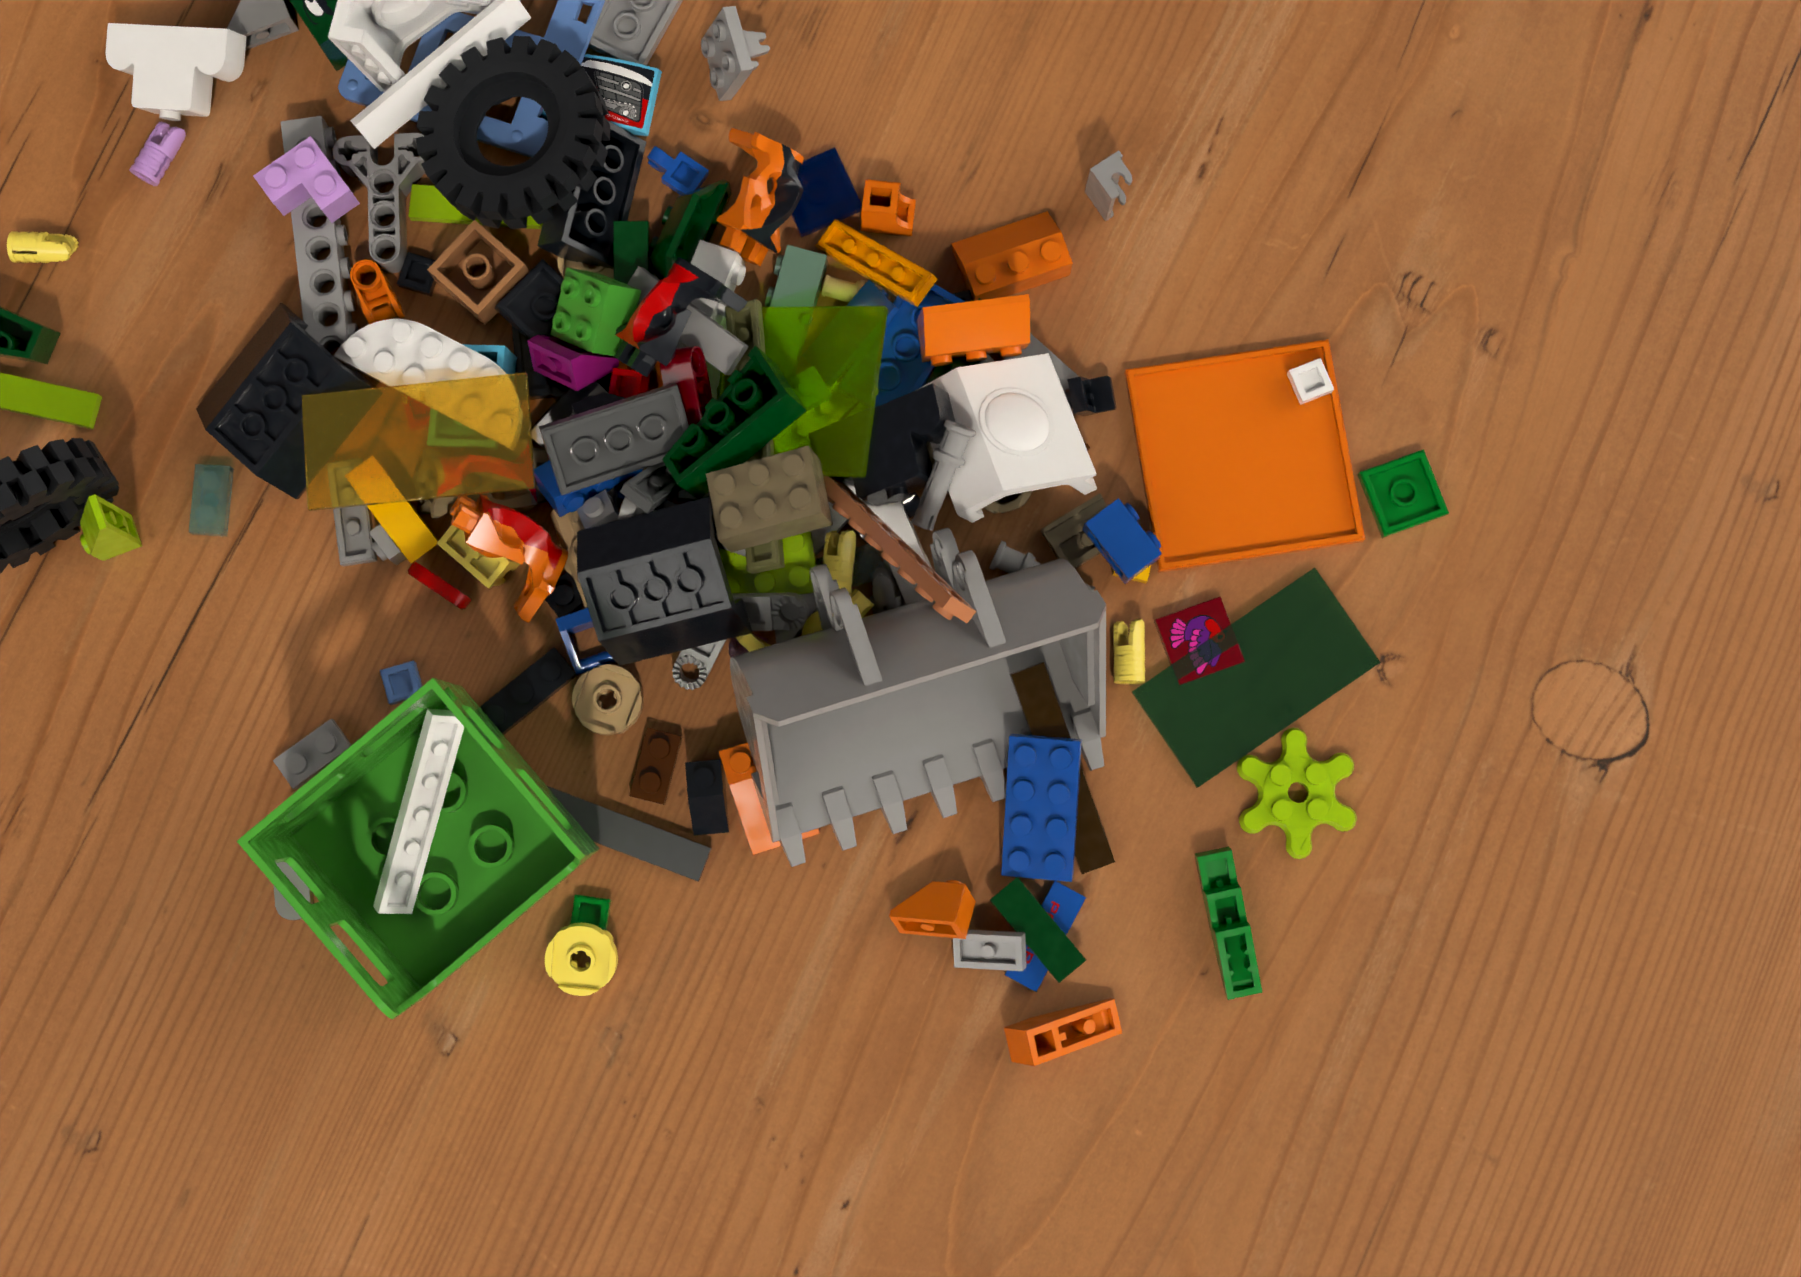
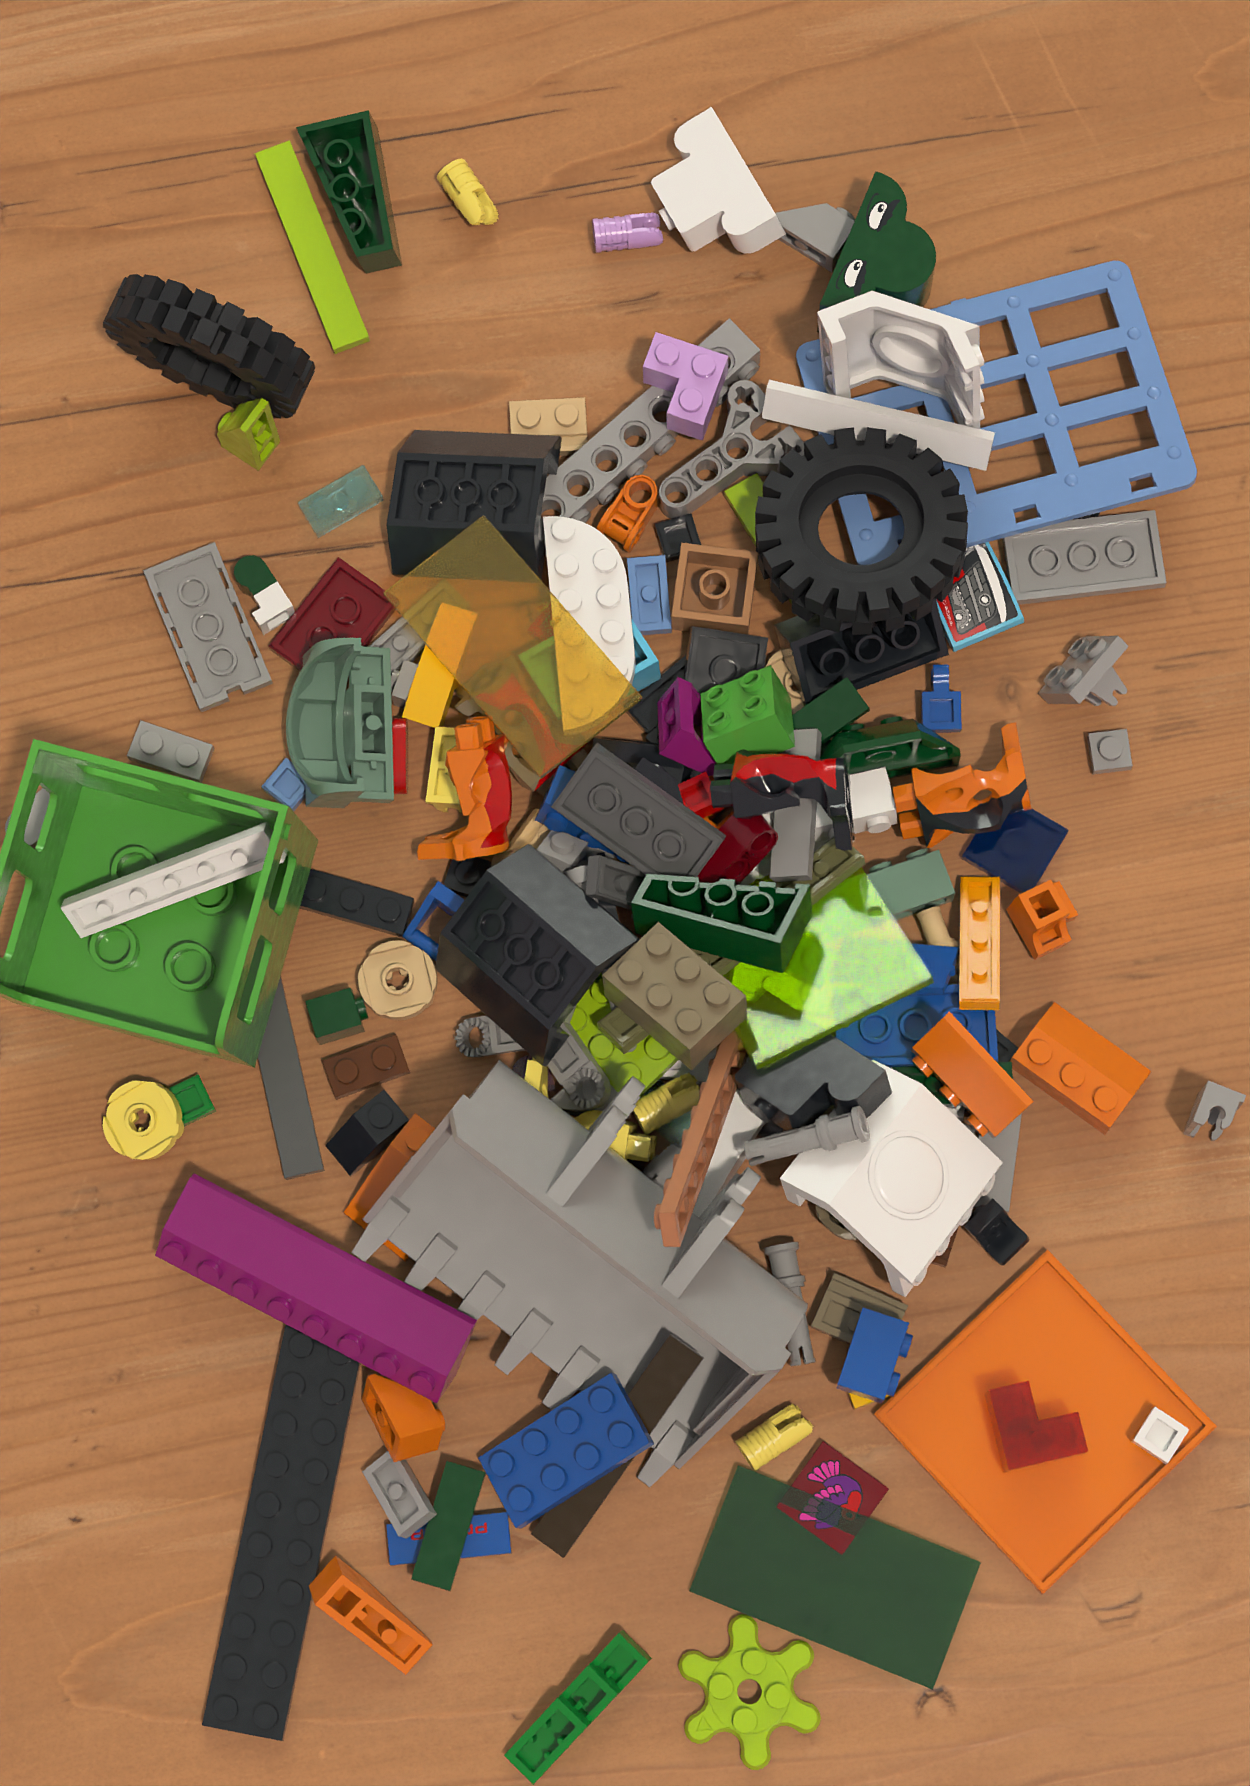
camera: 60 degrees right, 5 degrees down
green tile [1357,449,1449,538] -> none
none -> light grey piece [143,542,273,712]
none -> magenta slope [155,1173,477,1403]
none -> black plate [202,1325,361,1741]
none -> leg [234,555,295,635]
none -> dark red tile [268,557,400,671]
none -> sand green piece [286,638,394,808]
none -> dark green brick [305,987,369,1045]
none -> tan plate [509,397,587,456]
none -> medium blue plate [627,555,672,635]
none -> clear red brick [984,1381,1088,1473]
none -> light grey plate [1087,729,1133,775]

